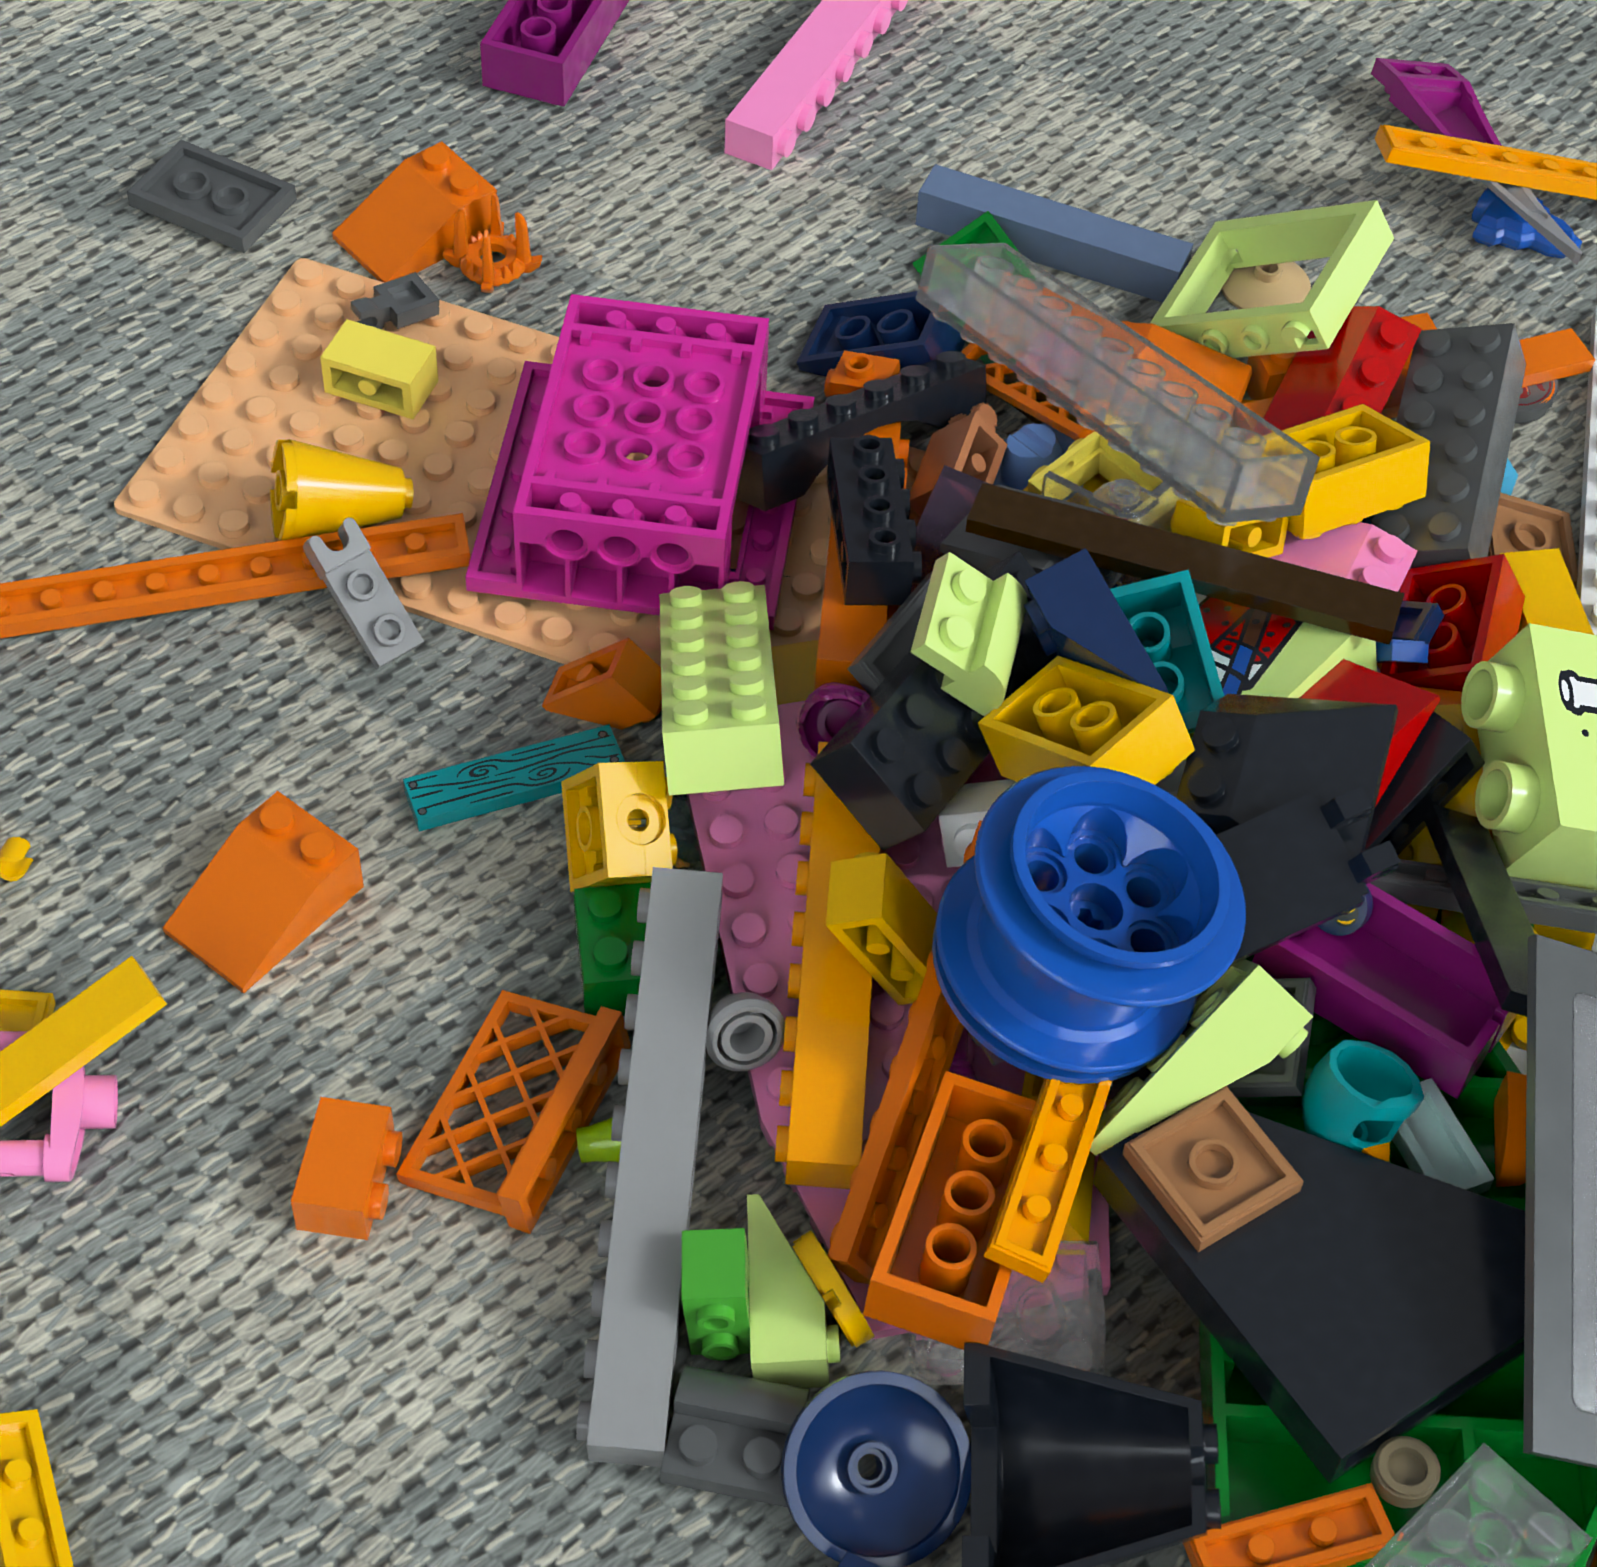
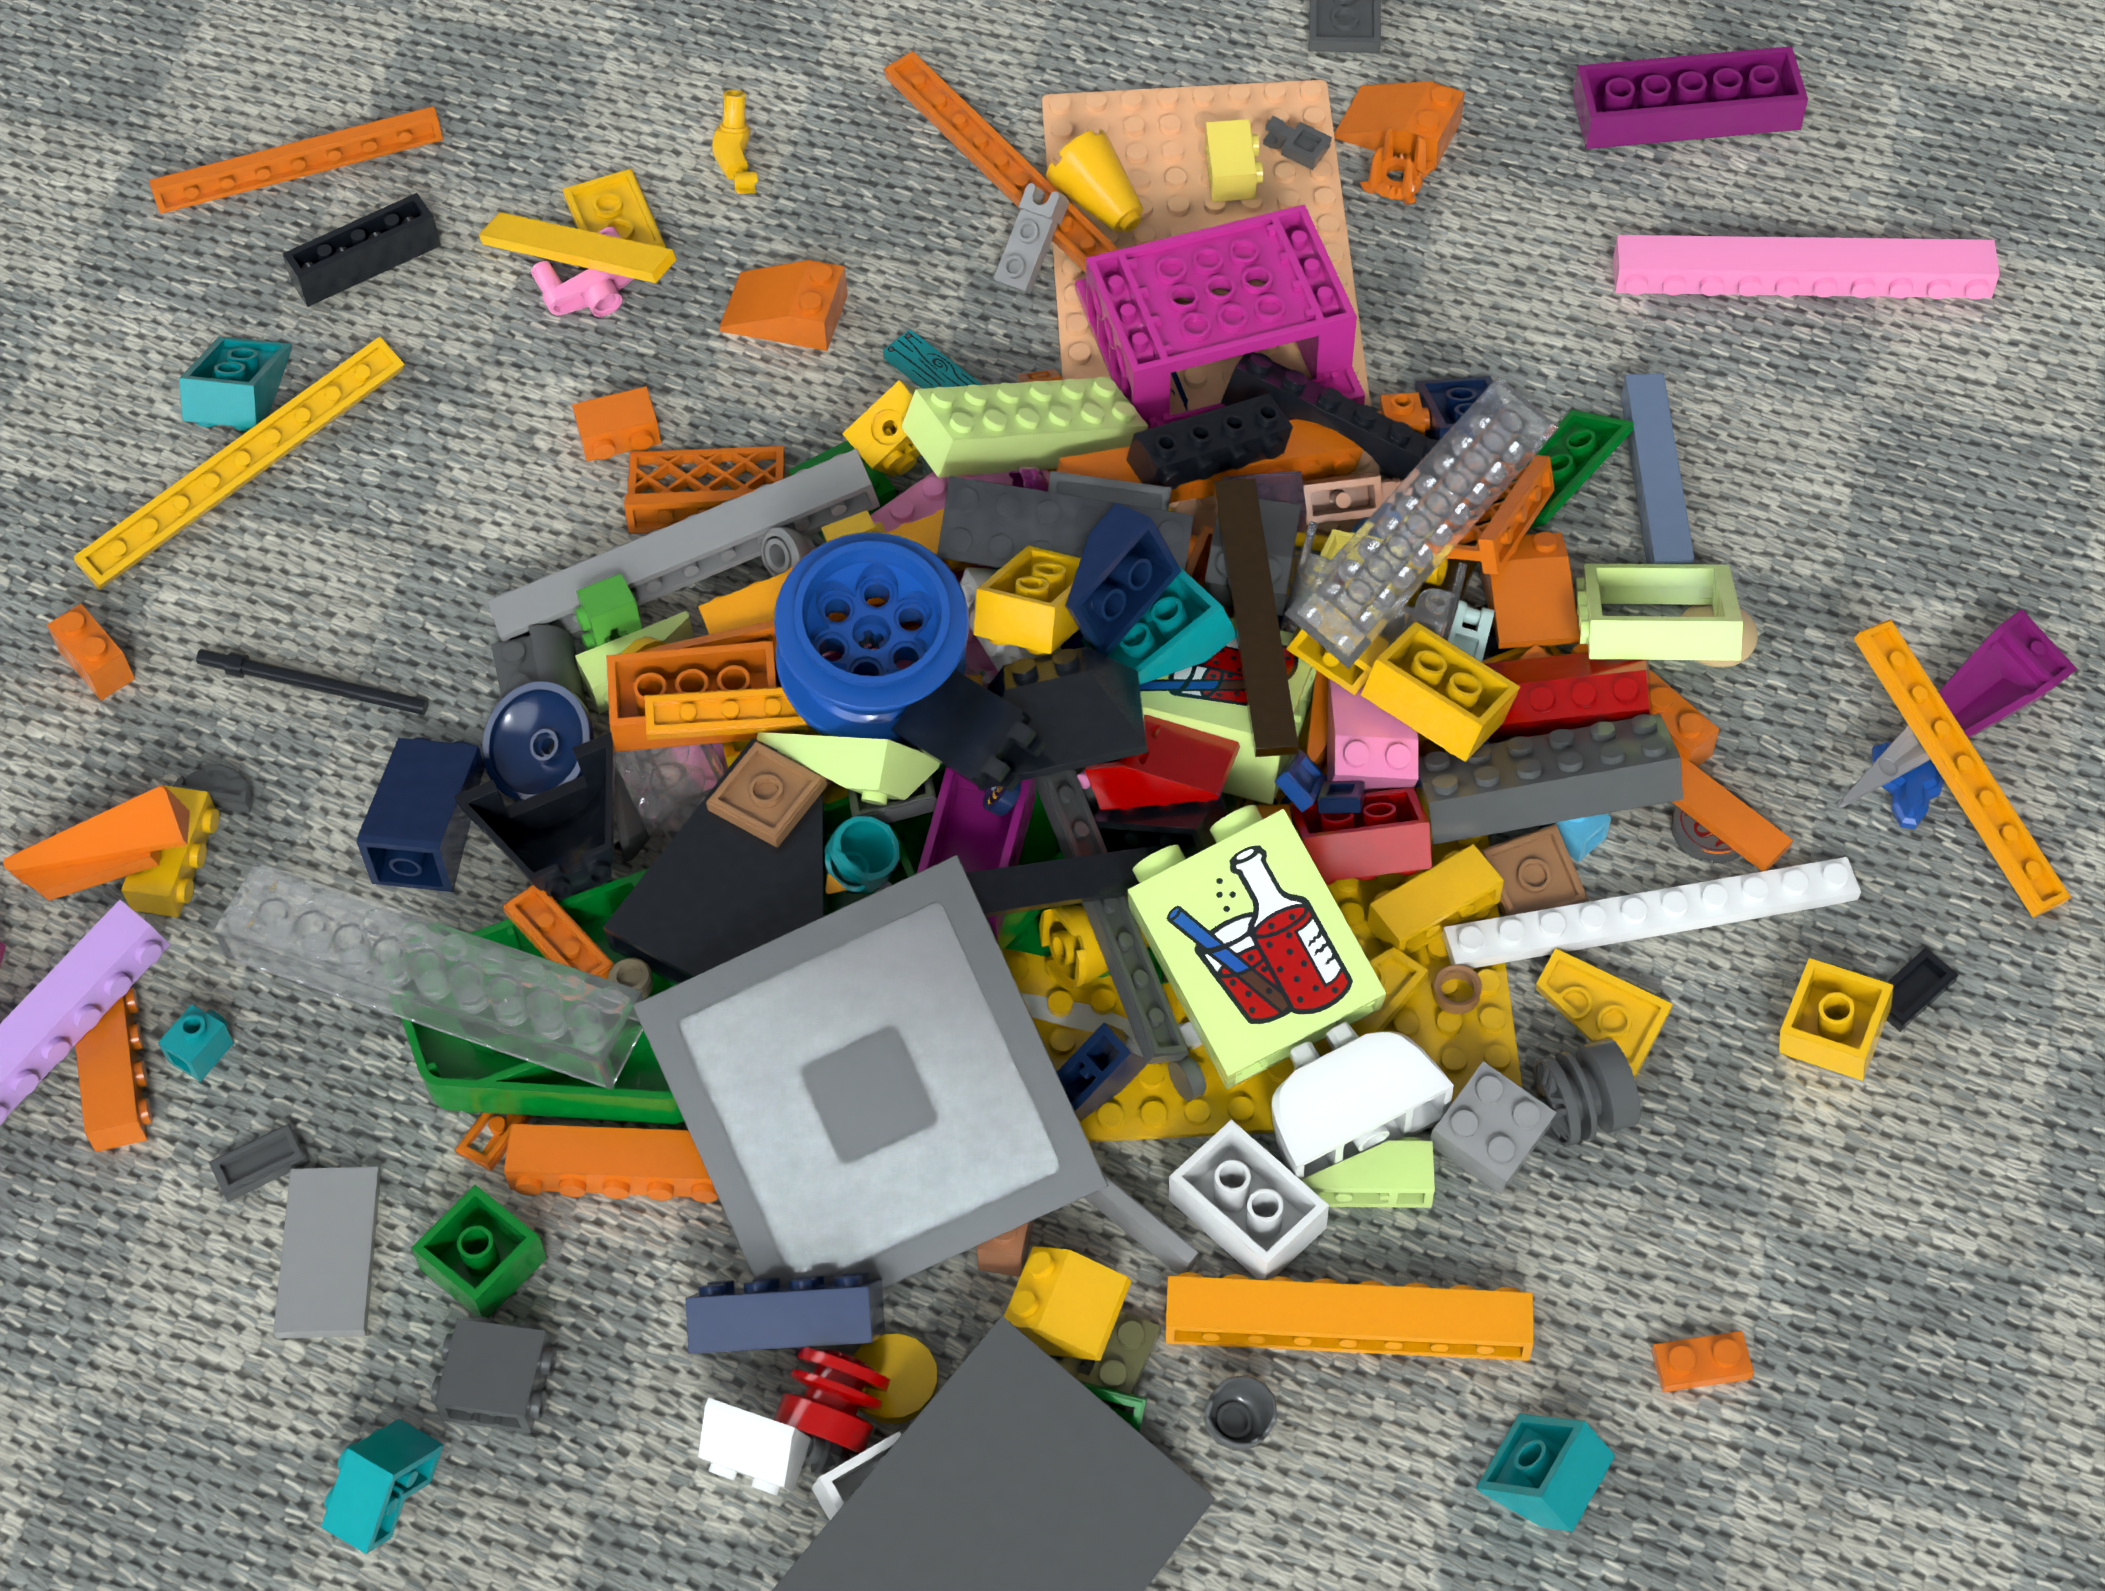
camera: 70 degrees right, 5 degrees up
yellowish green brick [911,552,1028,717] -> none

